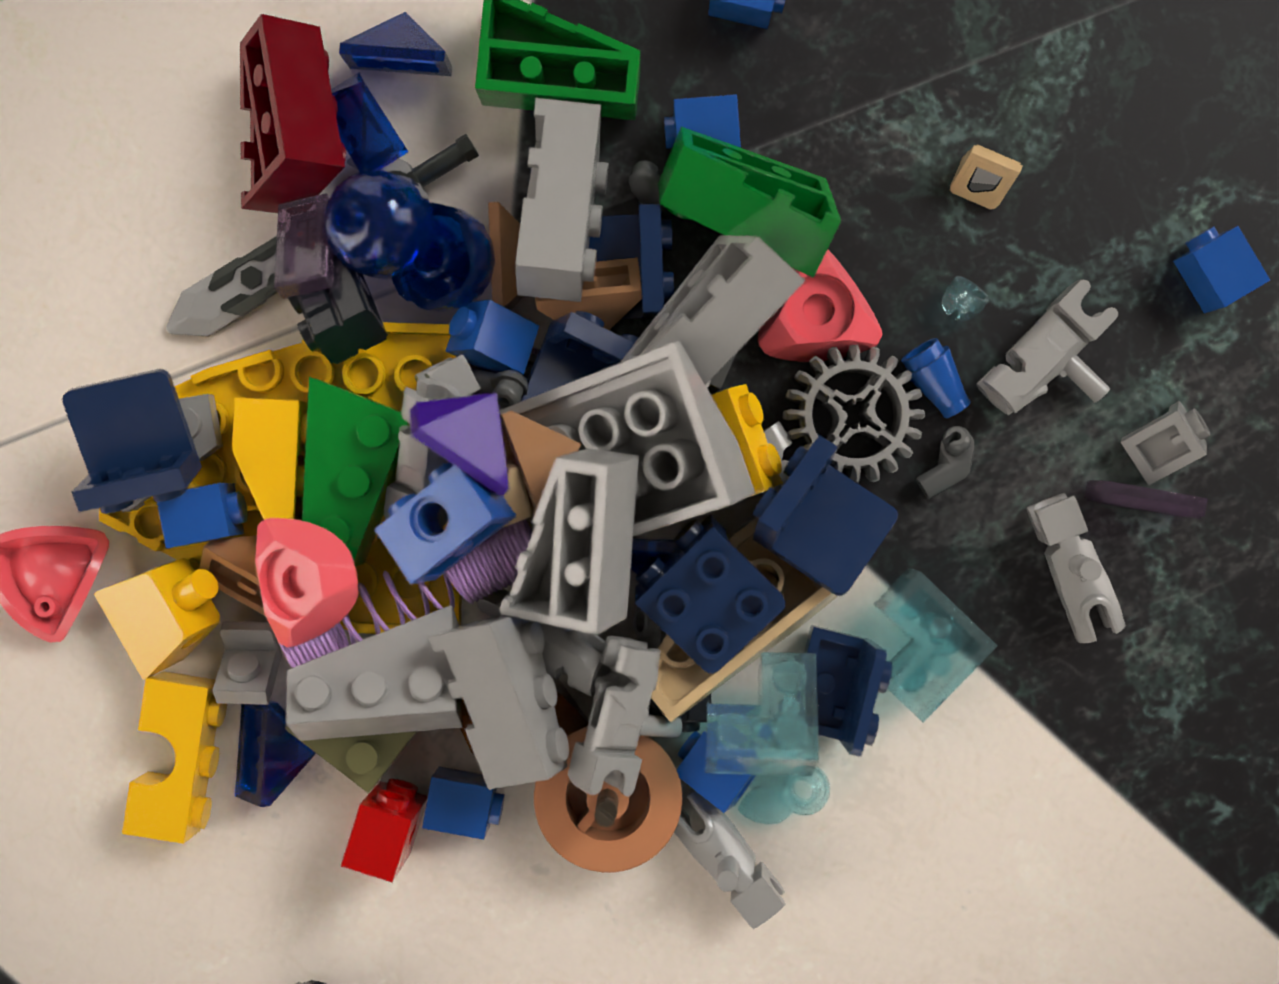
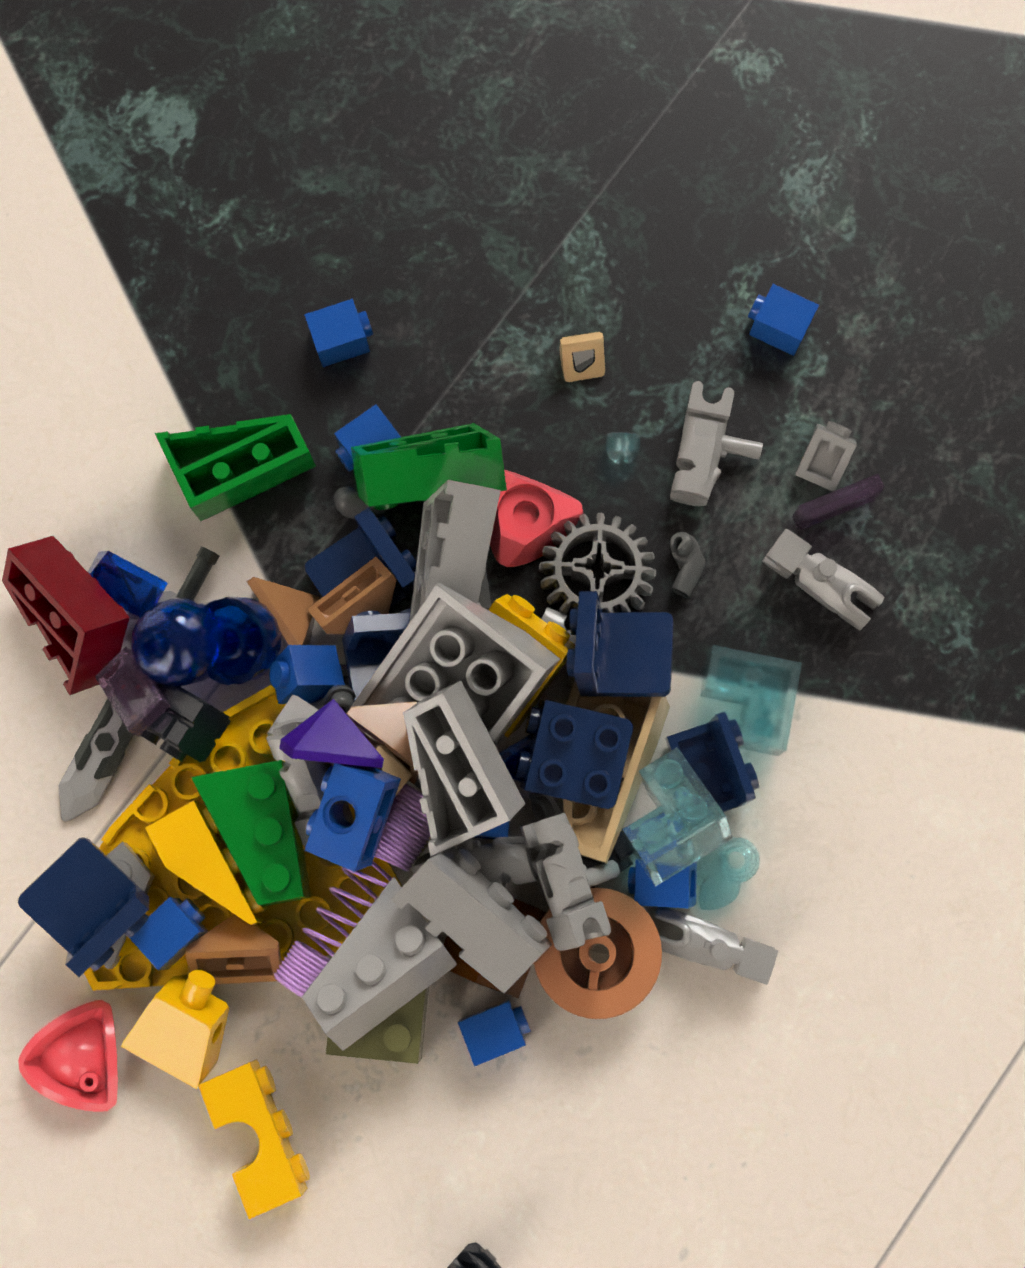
camera: 30 degrees left, 10 degrees down
light grey bracket [212,621,282,705] -> none
clear blue slope [235,700,316,807] -> none
coral hat [255,518,358,648] -> none
clear blue slope [339,12,452,77] -> none
red brick [341,778,428,883] -> none
light grey wedge [515,98,609,302] -> none
blue cone [901,338,971,418] -> none

